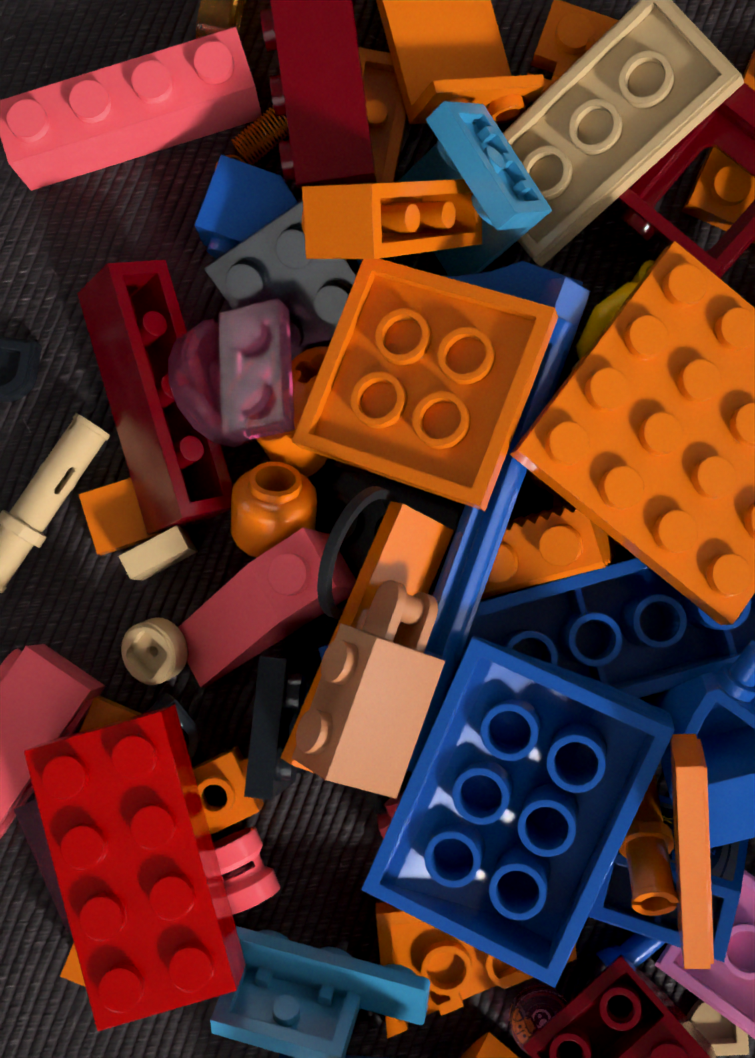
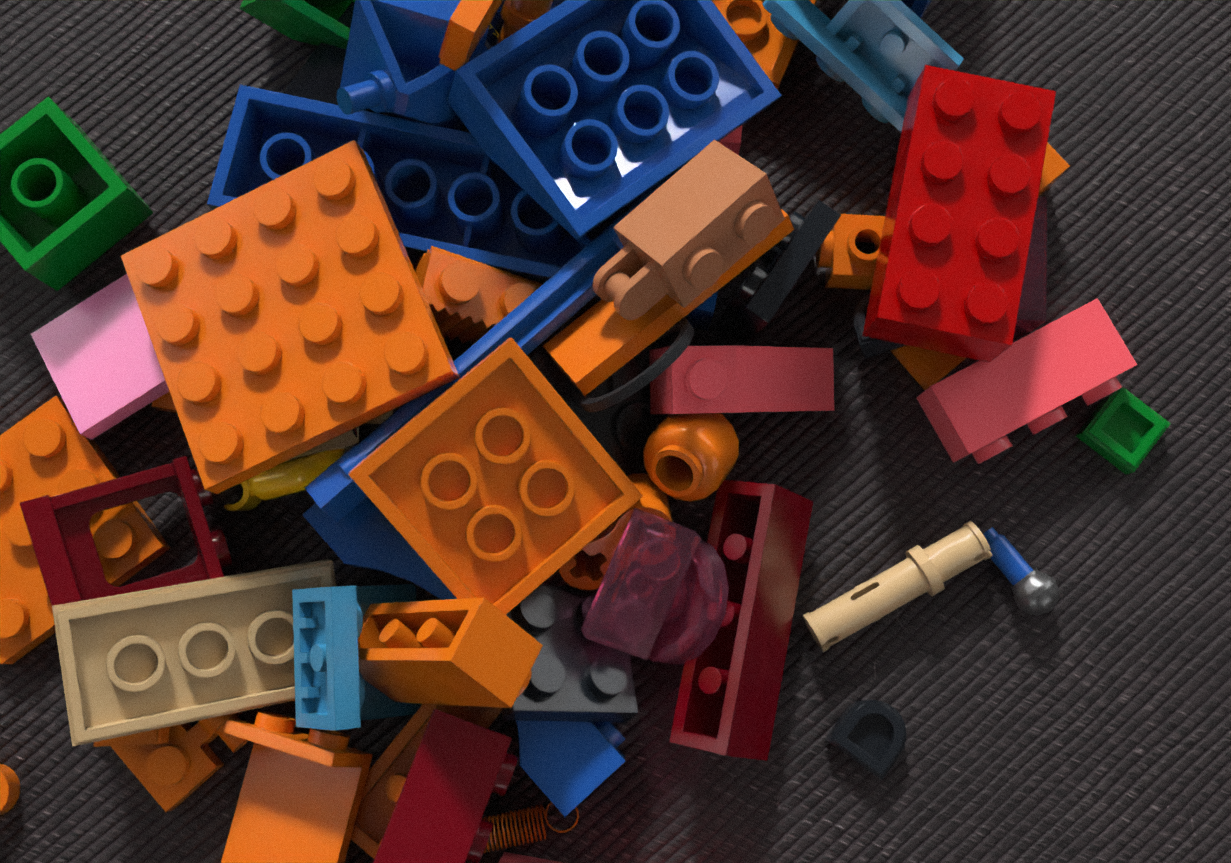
camera: 150 degrees left, 5 degrees down
orange tile [79,478,161,555] -> none
tan tile [118,525,198,581] -> none
tan tile [121,617,188,685] -> none
coral wheel [213,826,281,915] -> none

